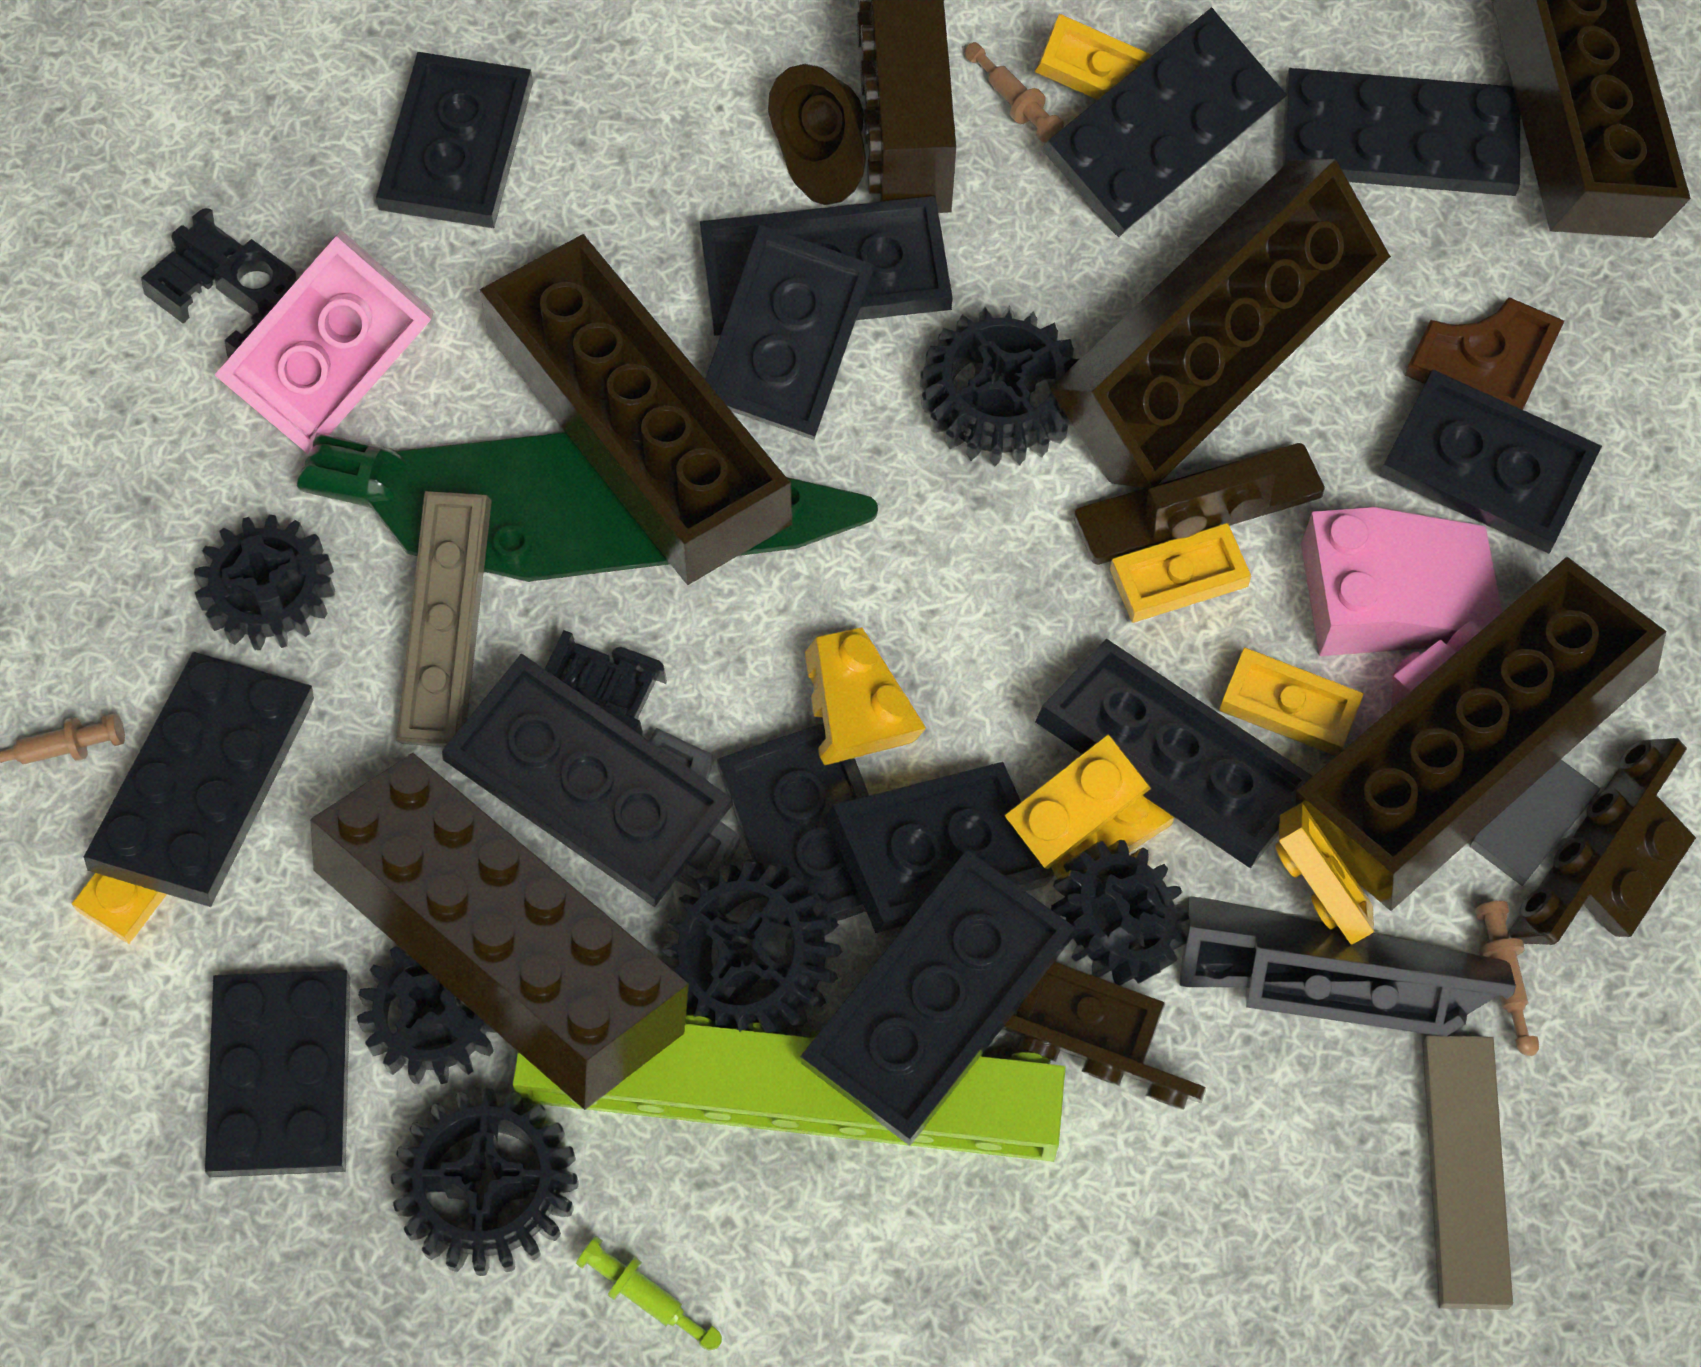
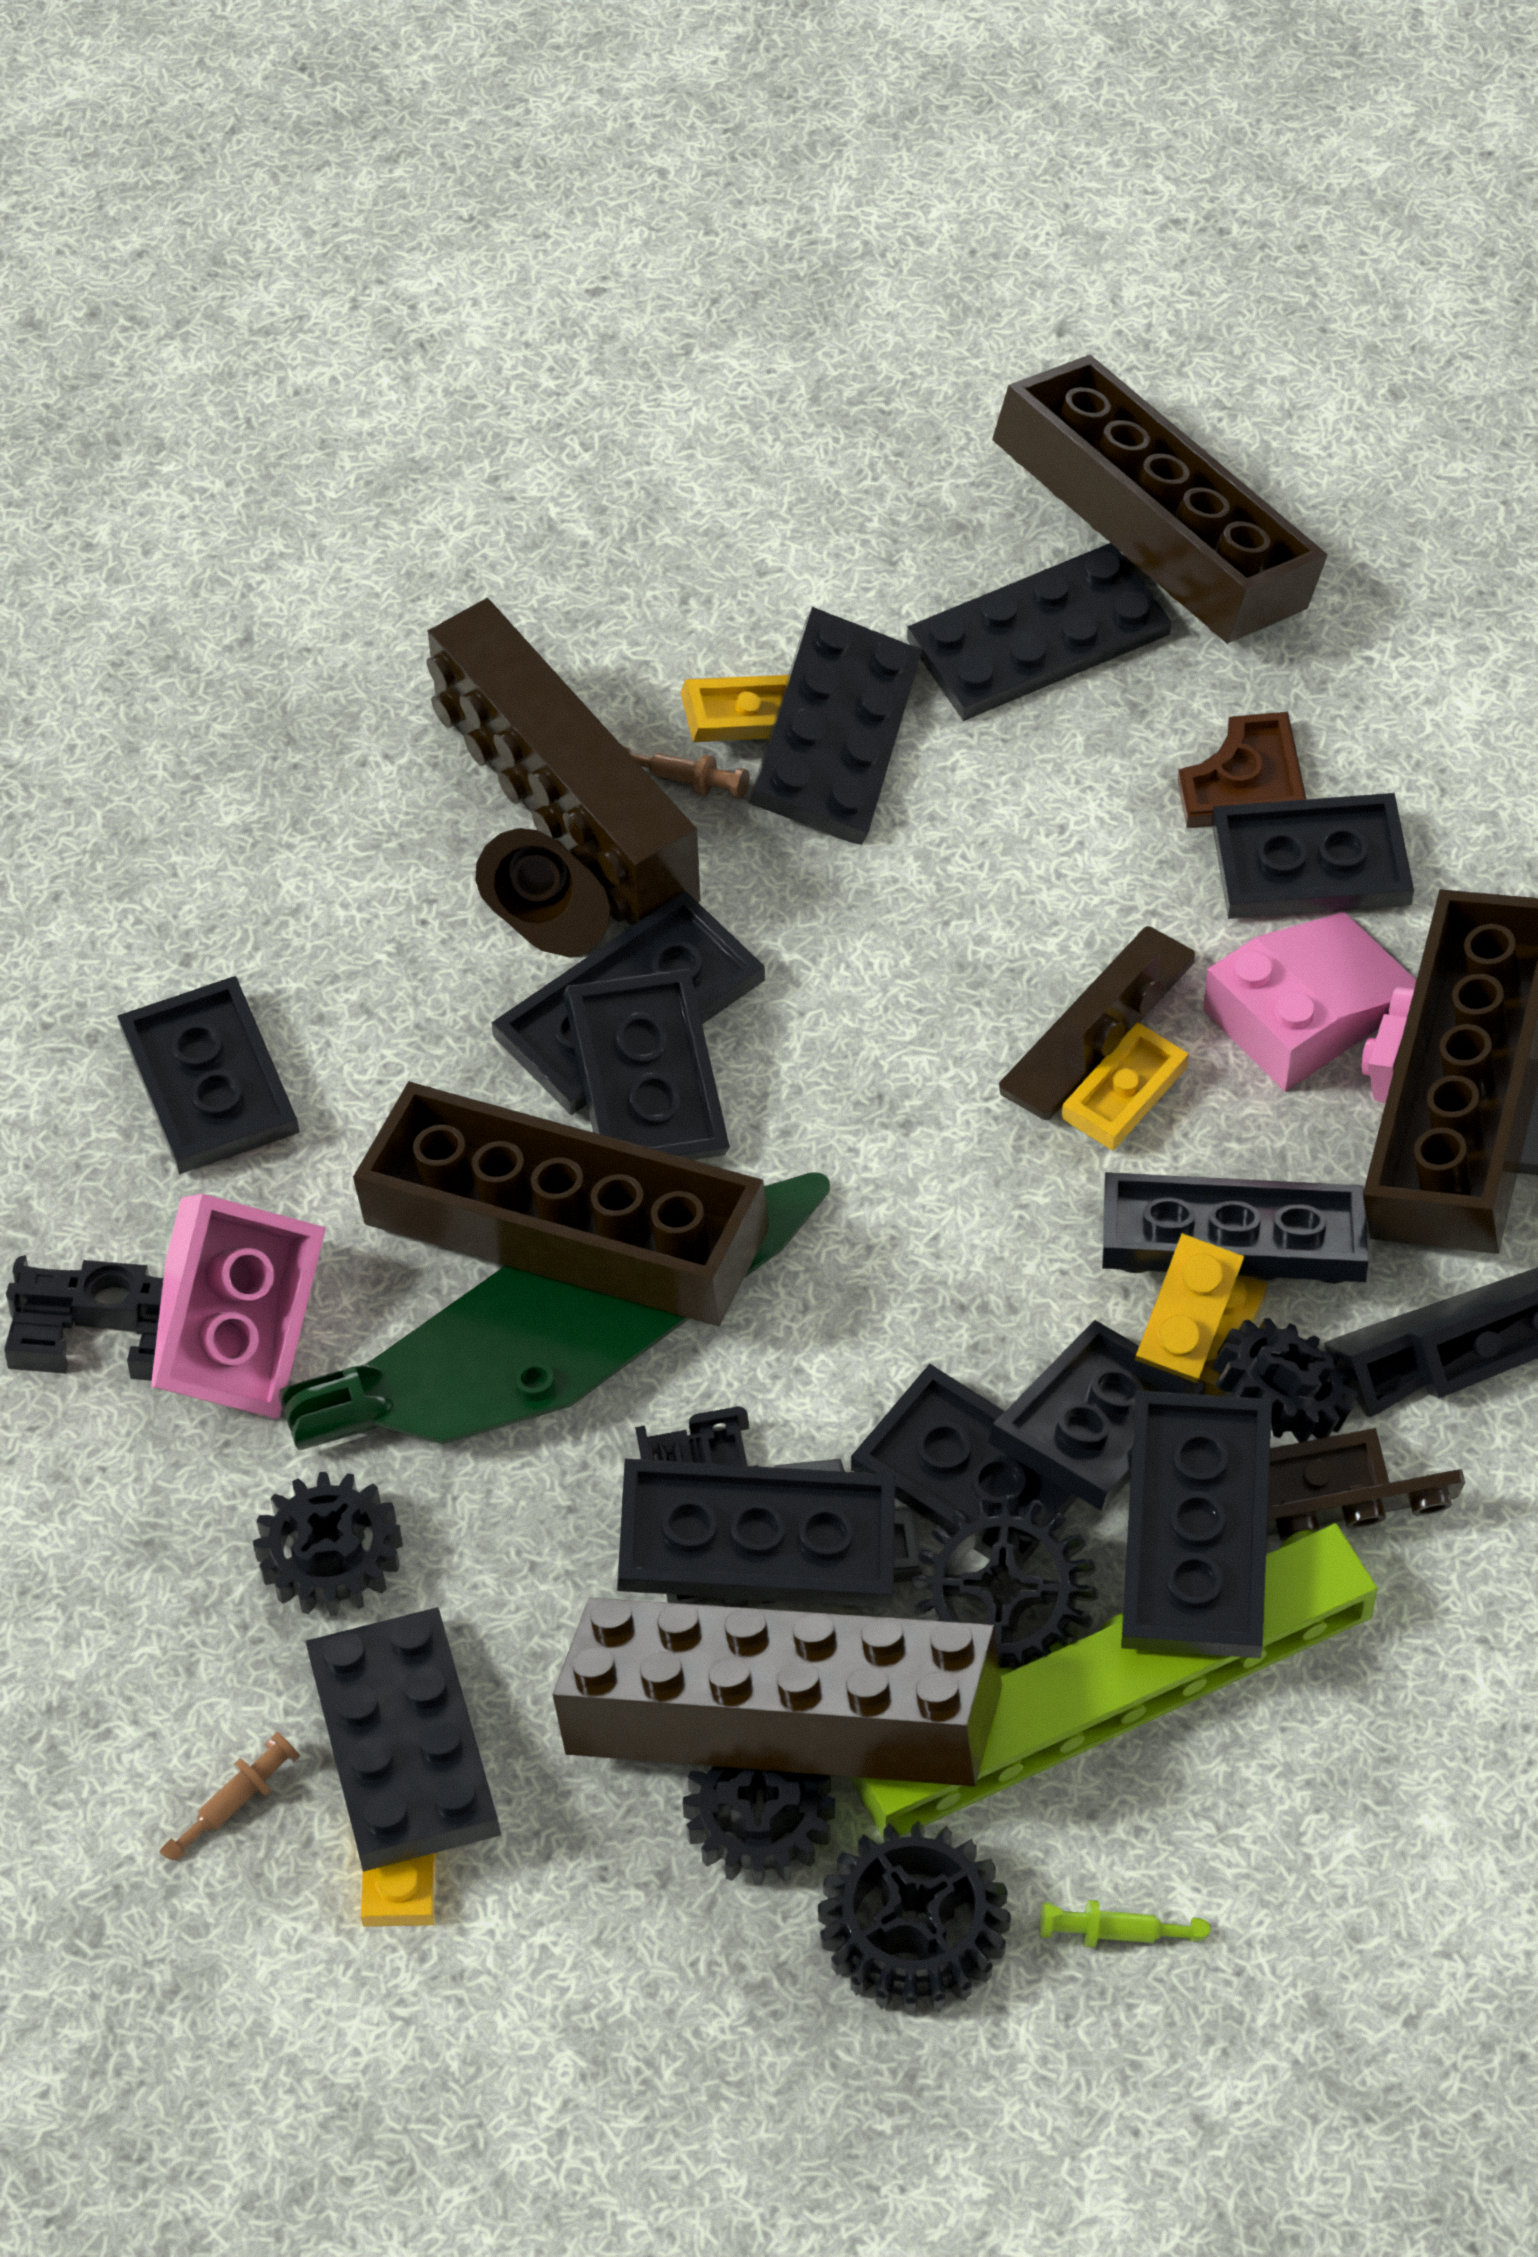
camera: 30 degrees left, 10 degrees down
black plate [205,970,351,1178] -> none
dark tan tile [396,491,492,747] -> none
yellow wing [804,627,926,765] -> none
black gear [920,305,1079,467] -> none
dark brown brick [1049,159,1391,489] -> none
yellow plate [1219,647,1364,756] -> none
yellow plate [1275,803,1374,945] -> none

